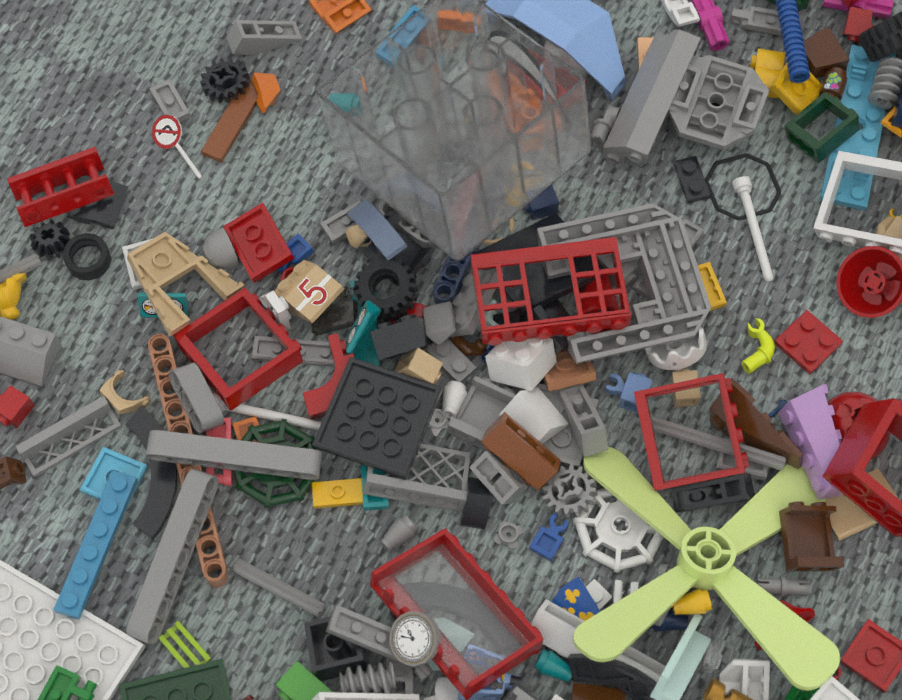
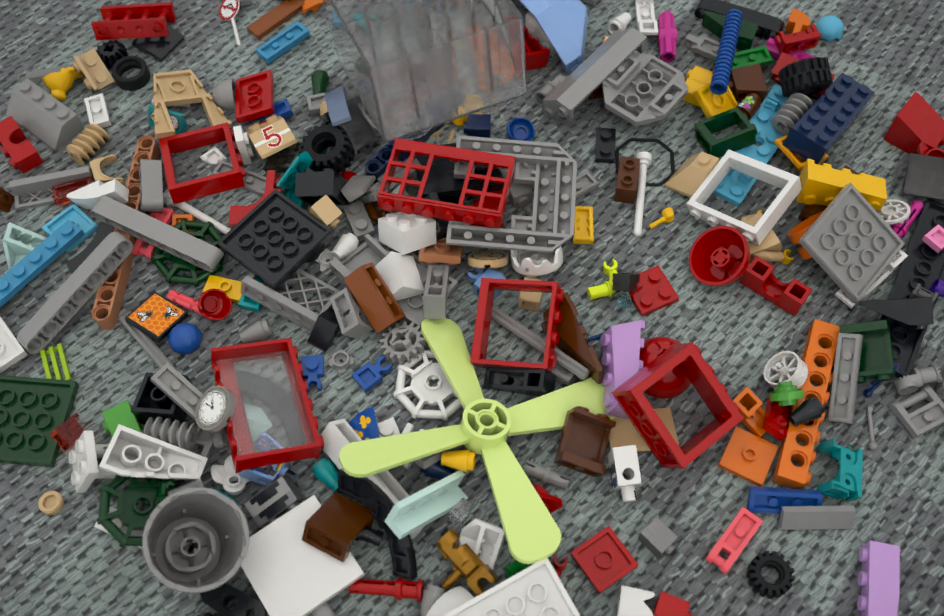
camera: 20 degrees right, 5 degrees down
none -> light aqua slope [2,222,46,270]
none -> clear red tile [52,176,94,206]
none -> tan piece [66,123,110,166]
none -> white slope [67,179,129,209]
none -> tan bracket [73,48,115,92]
none -> white plate [84,93,112,128]
none -> tile [125,291,188,343]
none -> coral axle [166,290,200,315]
none -> blue hair [168,322,203,355]
none -> red hair [198,289,232,321]
none -> white tile [200,147,227,165]
none -> dark azure plate [256,21,310,64]
none -> blue plate [301,354,324,392]
none -> dark green cone [311,70,329,95]
none -> tan tile [467,251,509,269]
none -> blue hair [506,117,535,141]
none -> white torso [607,445,641,503]
none -> white cone [608,12,631,34]
none -> pearl dark grey piece [612,273,640,308]
none -> reddish brown brick [614,156,640,204]
none -> yellow hand [649,207,674,229]
none -> tan slope [664,152,719,198]
none -> green plate [714,45,773,70]

